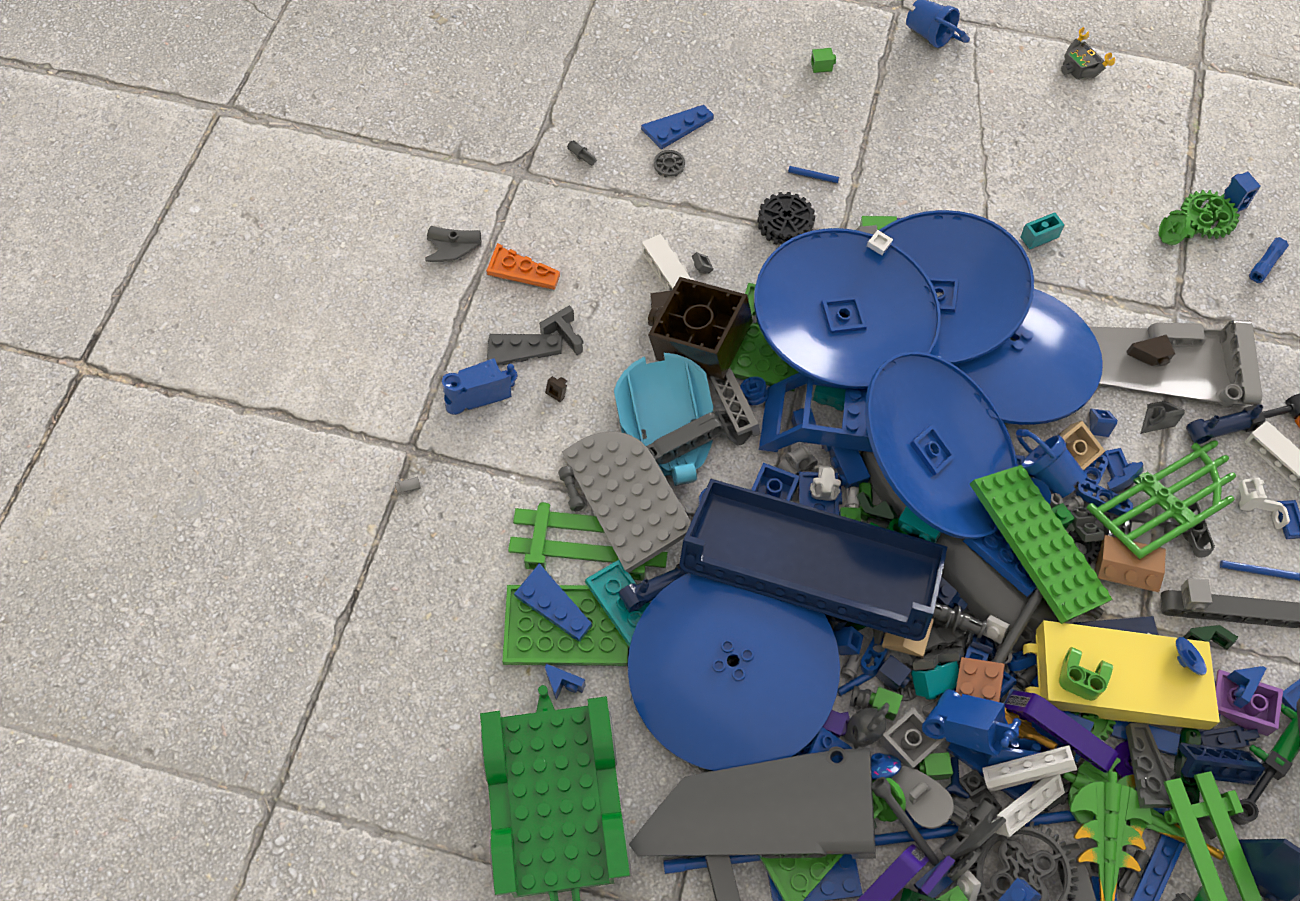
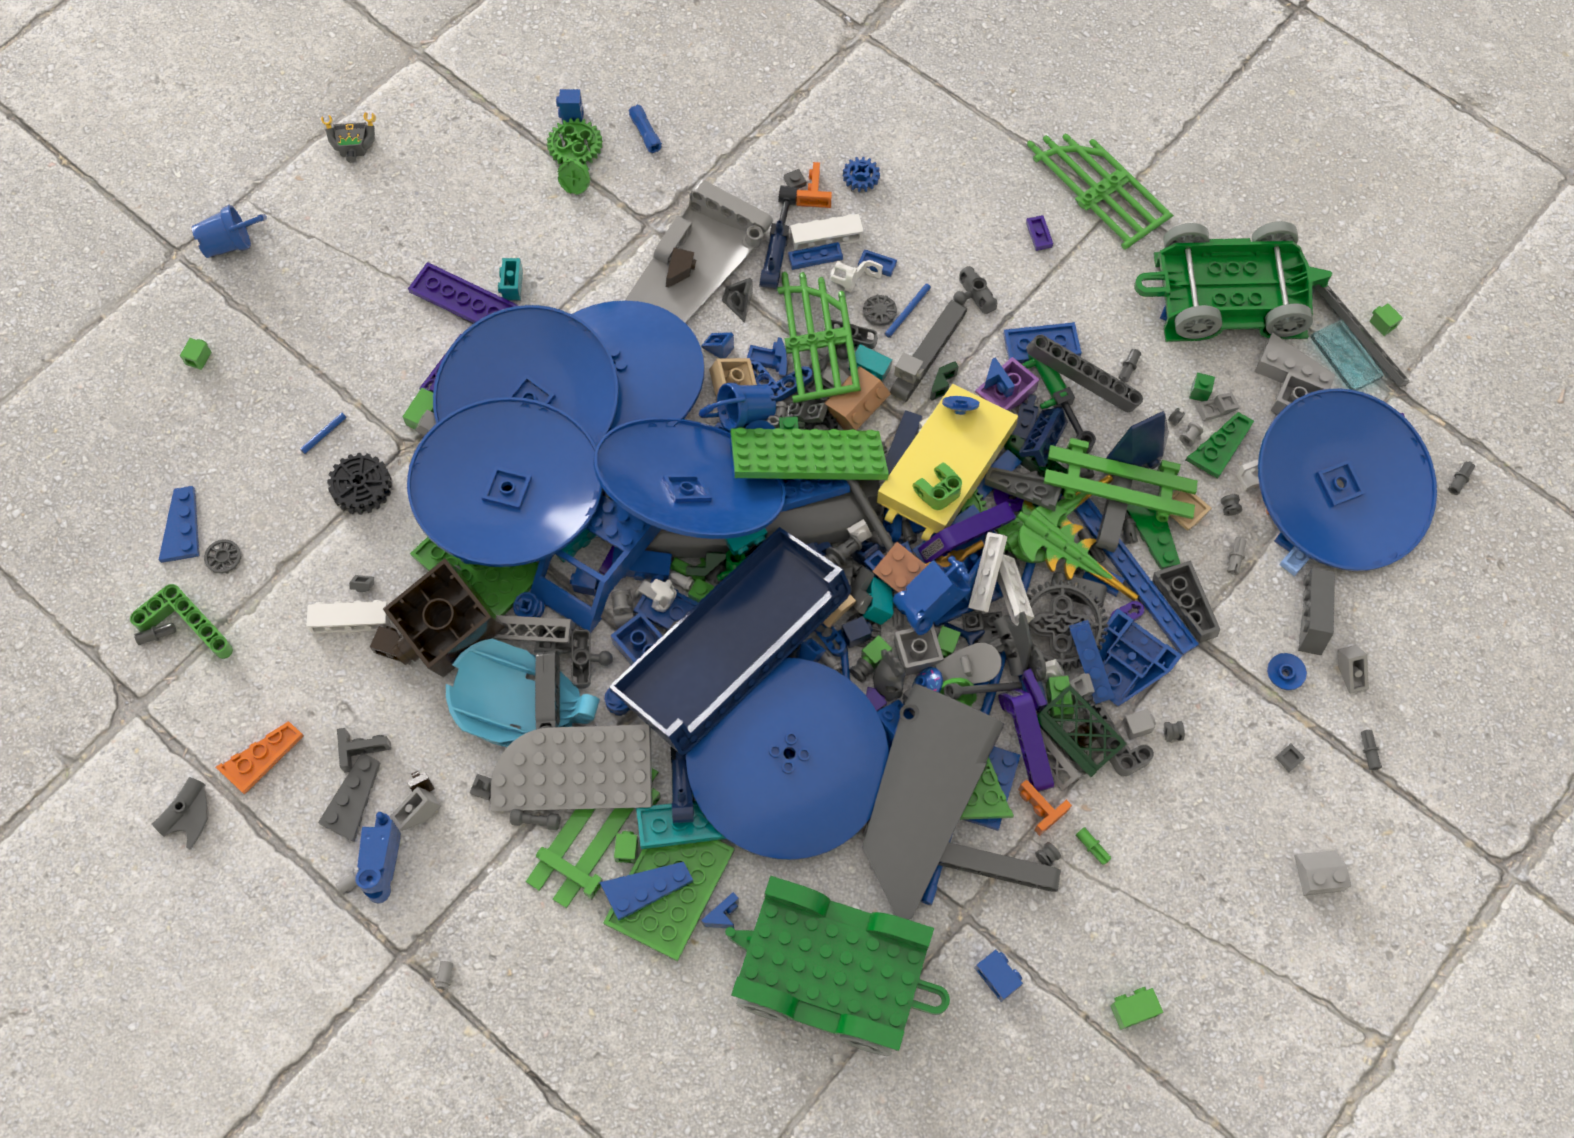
camera: 65 degrees left, 5 degrees up
white plate [867,230,893,255] -> none
none -> bright green beam [130,584,233,659]
none -> light grey slope [390,787,442,831]
none -> dark purple plate [408,262,518,323]
none -> dark grey tile [470,774,492,801]
none -> dark grey piece [571,630,613,689]
none -> bright green brick [614,831,638,863]
none -> blue tile [788,242,843,270]
none -> teal brick [849,344,893,382]
none -> dark grey wheel [863,294,897,326]
none -> dark grey piece [1095,475,1132,553]

